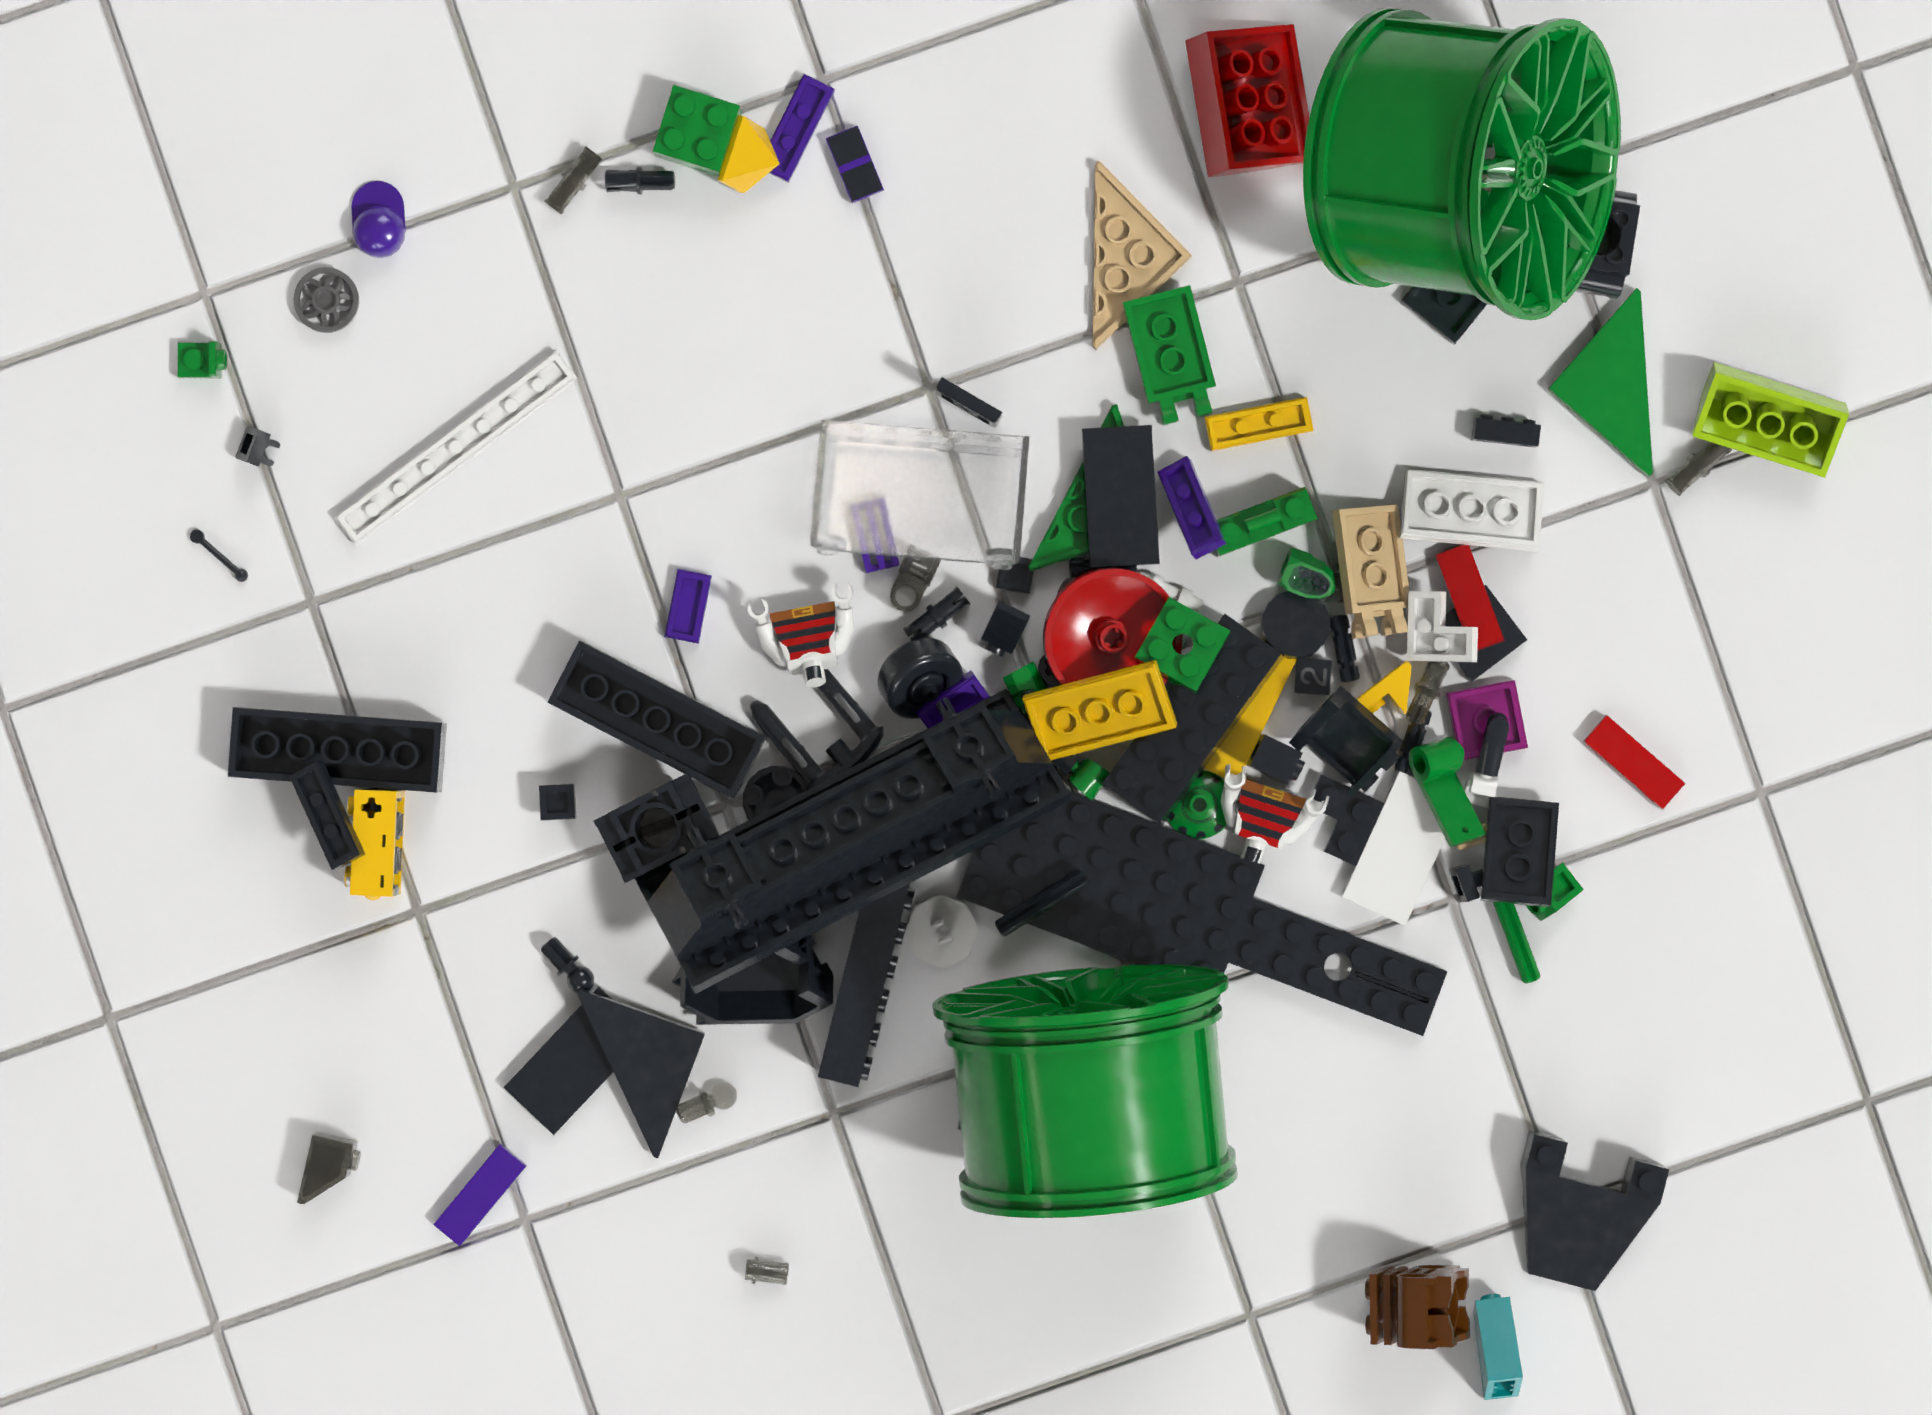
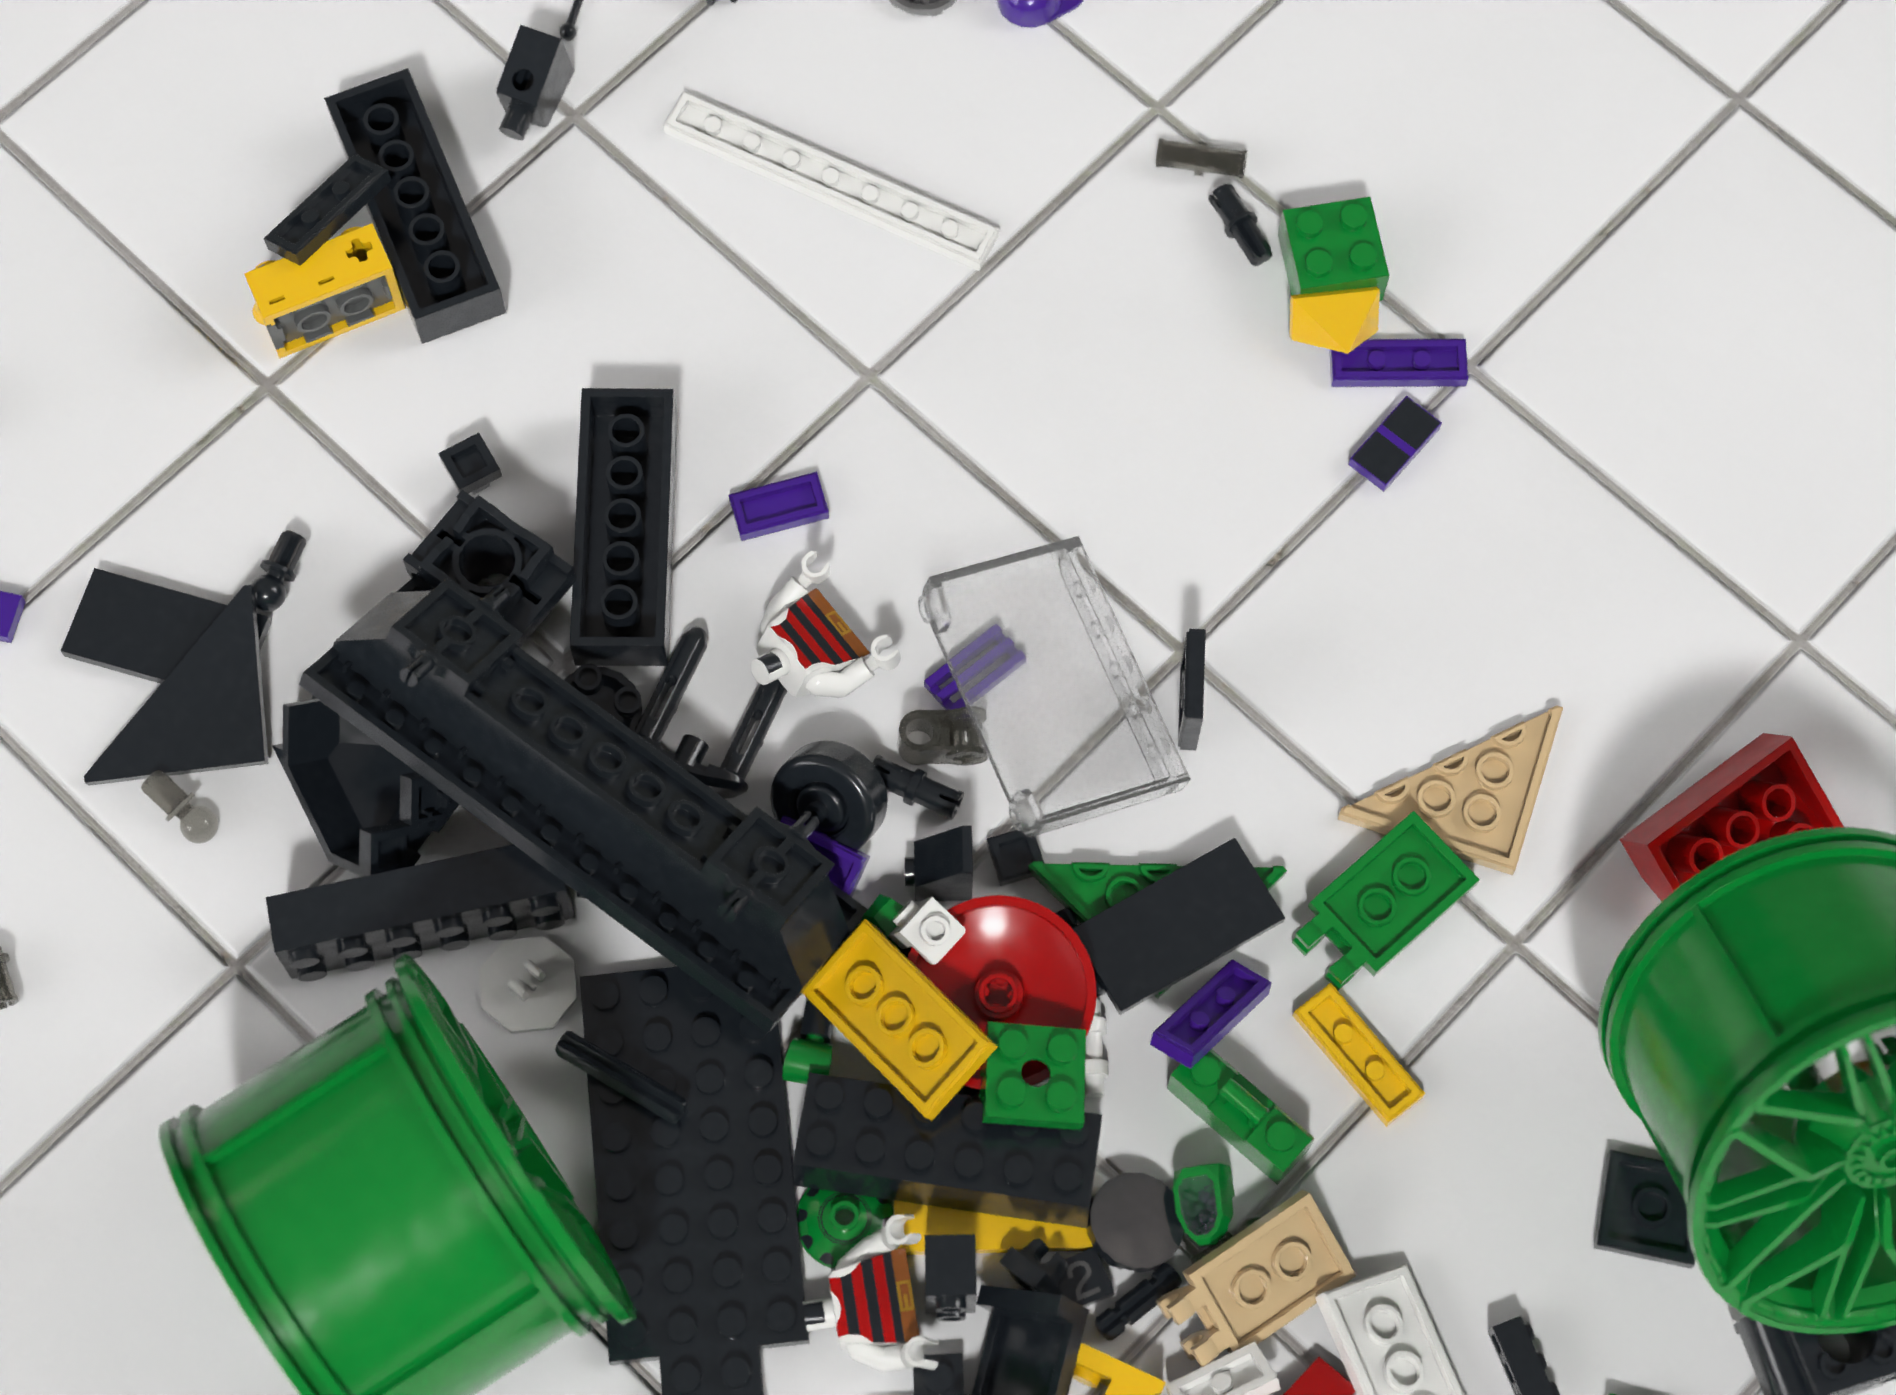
camera: 60 degrees right, 20 degrees down
none -> black torso [496,25,575,140]
none -> white bracket [888,897,965,965]
none -> black tile [999,1238,1068,1295]

